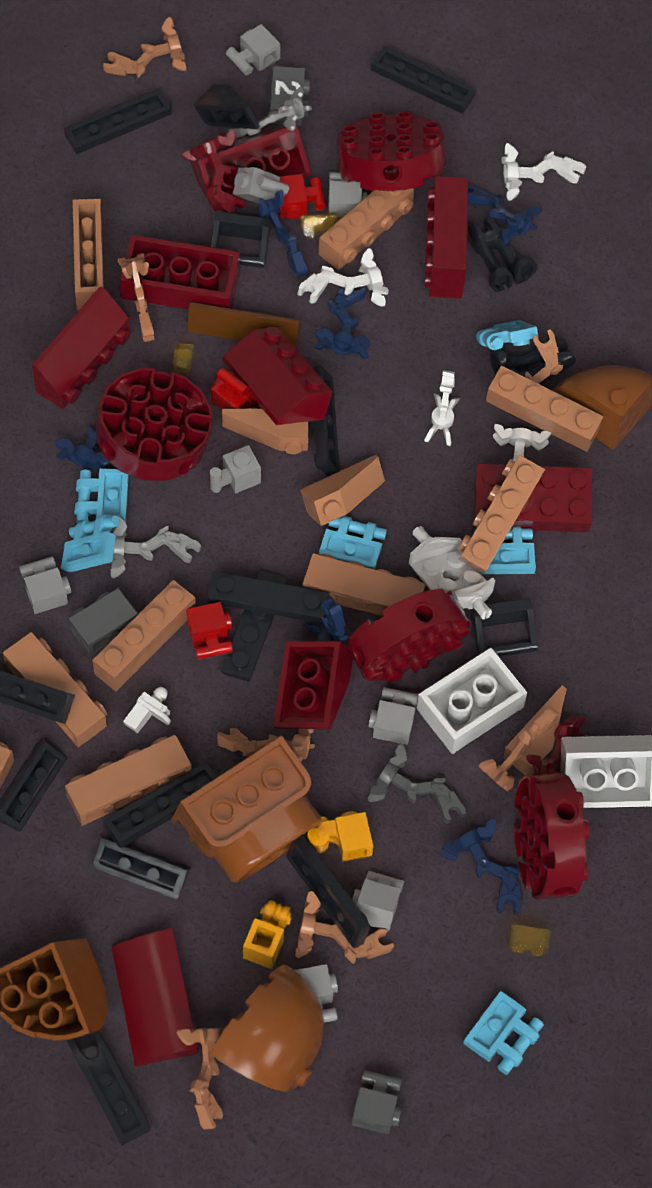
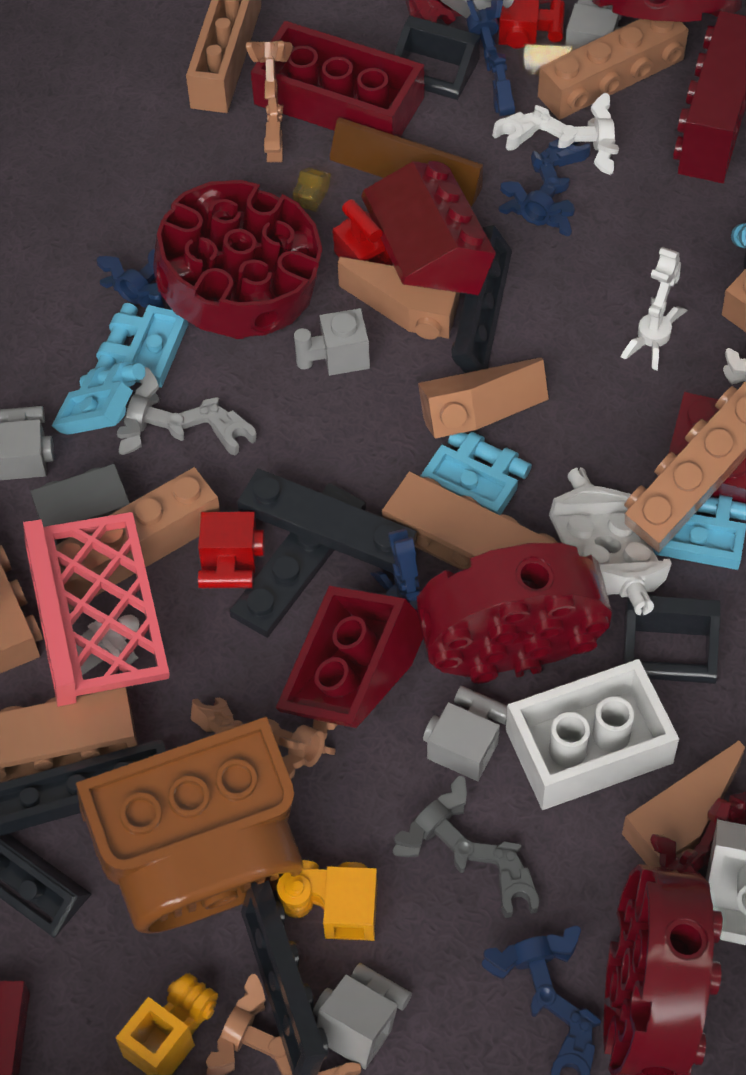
camera: 20 degrees right, 5 degrees down
dark red slope [32,286,131,409] -> none
nougat piece [479,706,559,791] -> none
none -> coral fence [23,512,169,707]

